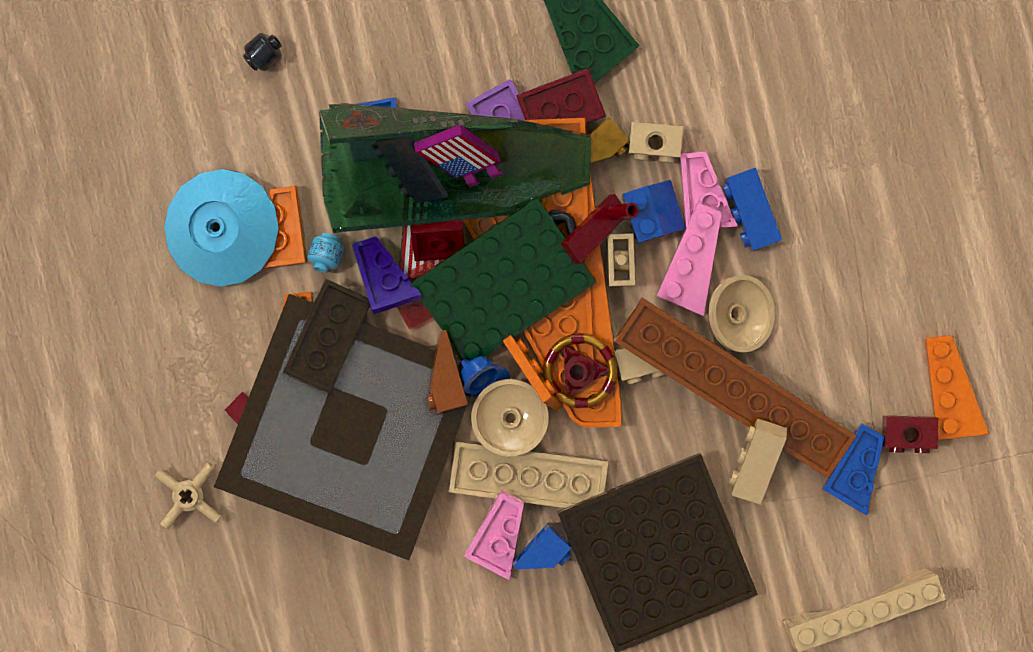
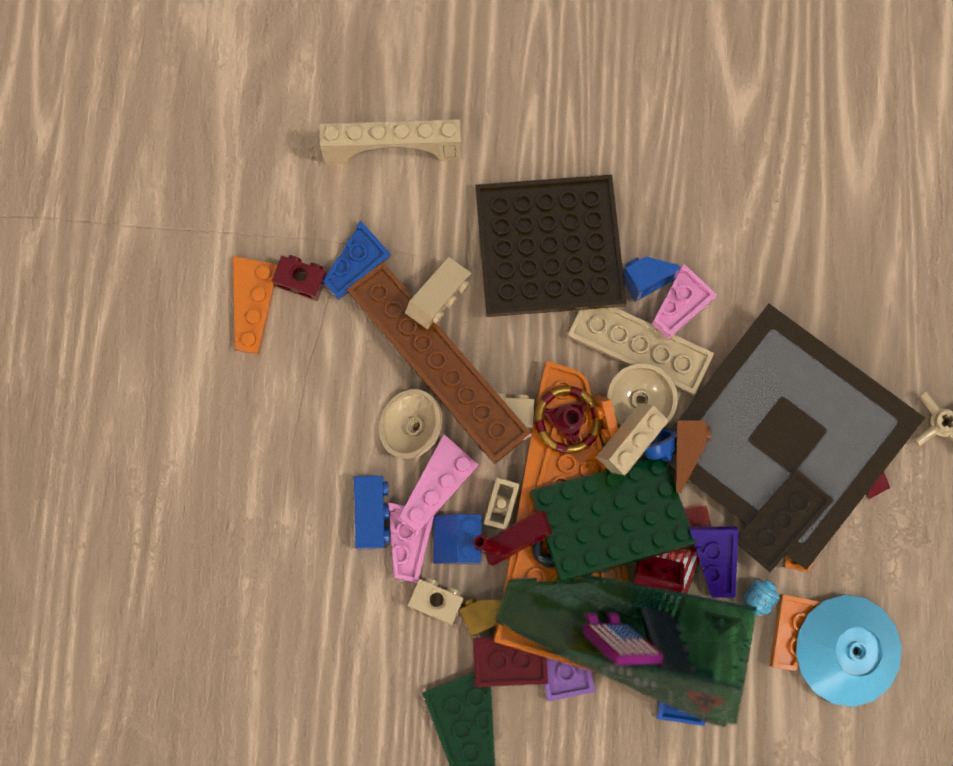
camera: 160 degrees left, 10 degrees down
none -> tan brick [596,403,668,476]

